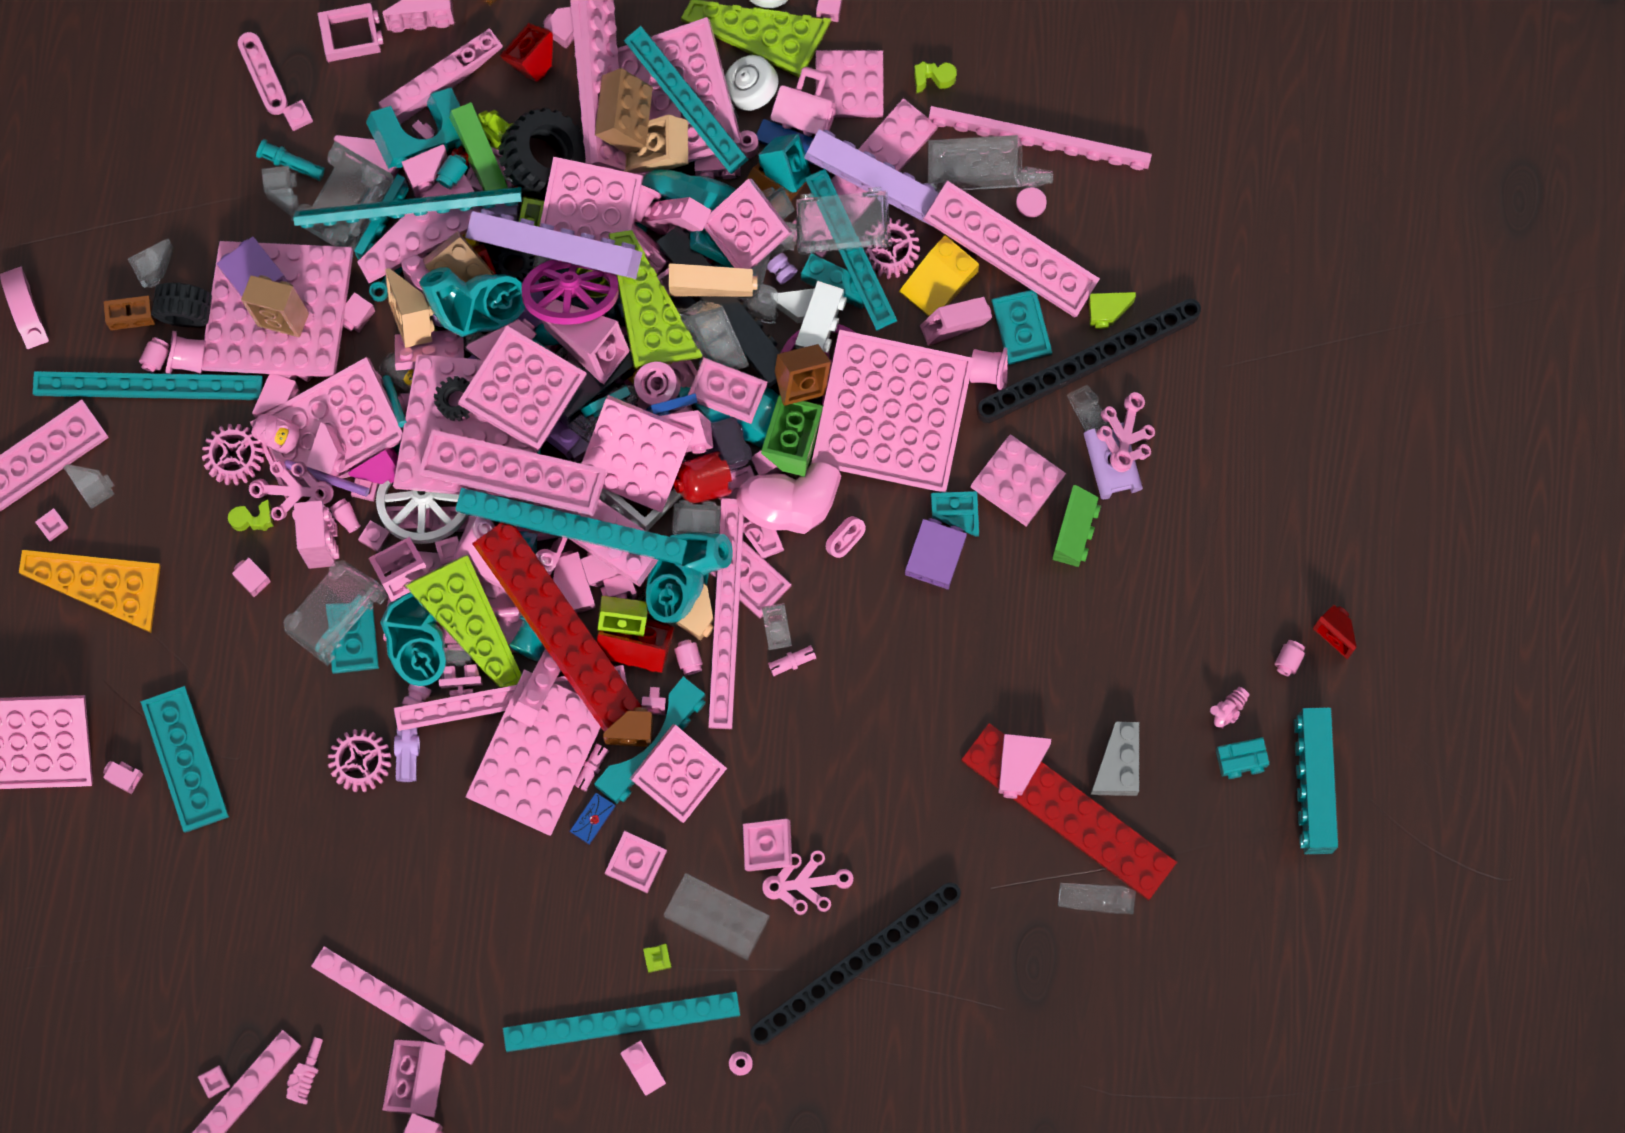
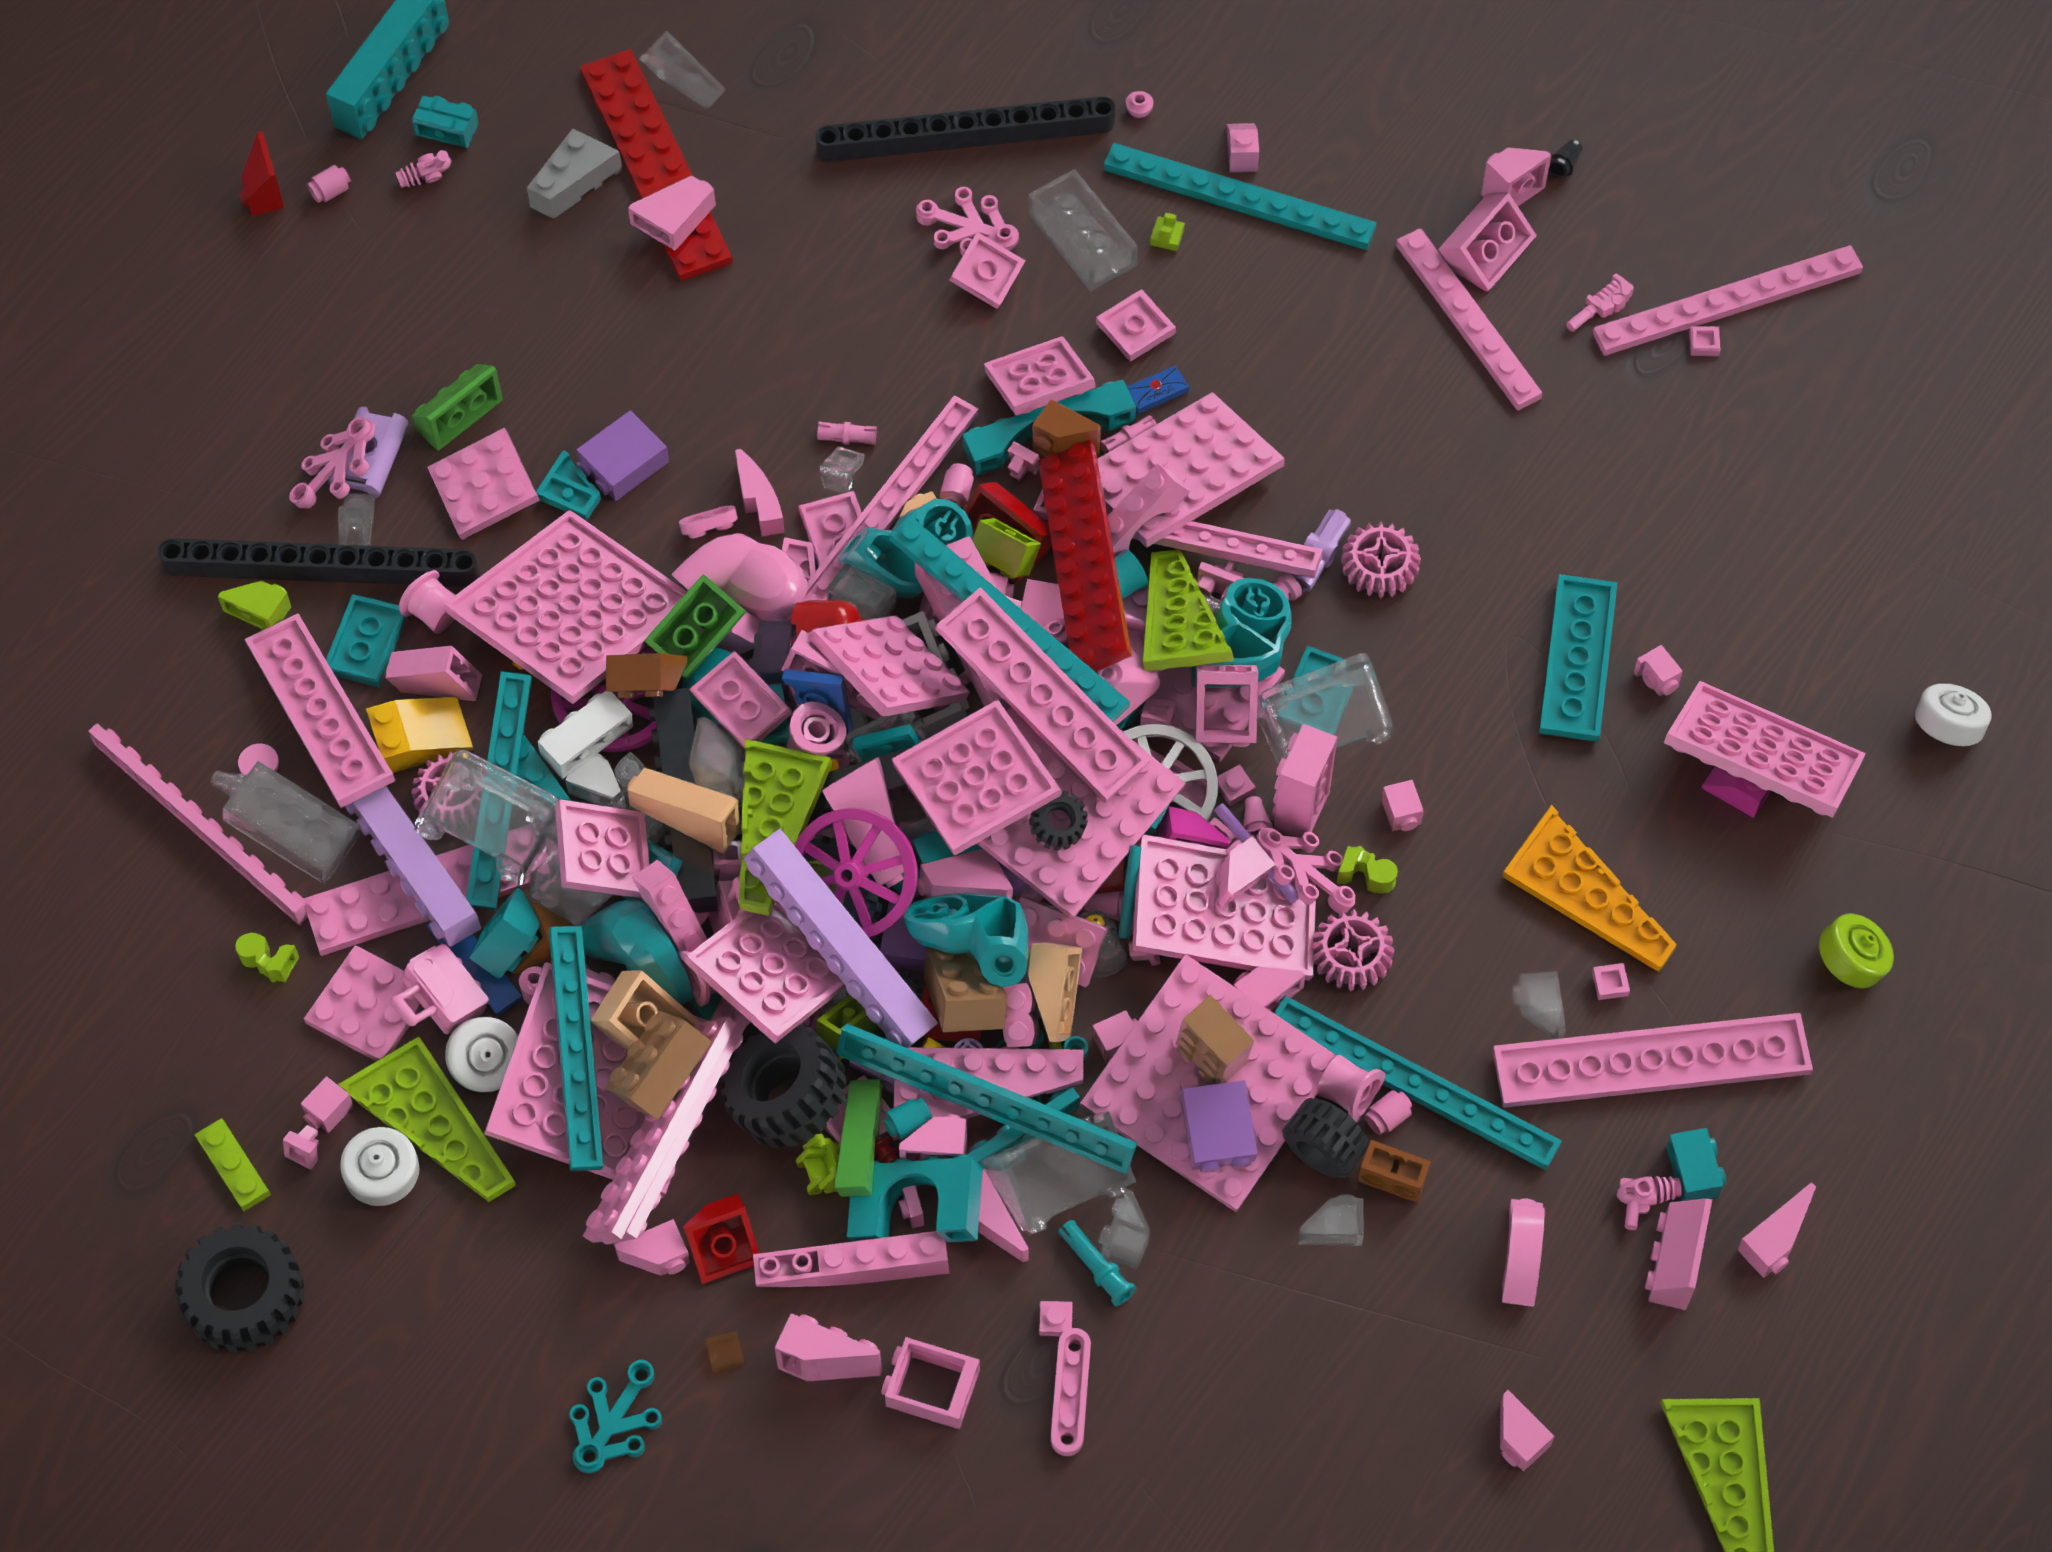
camera: 150 degrees left, 15 degrees down
bright pink piece [251,414,299,454] -> none
none -> bright pink slope [735,449,785,536]

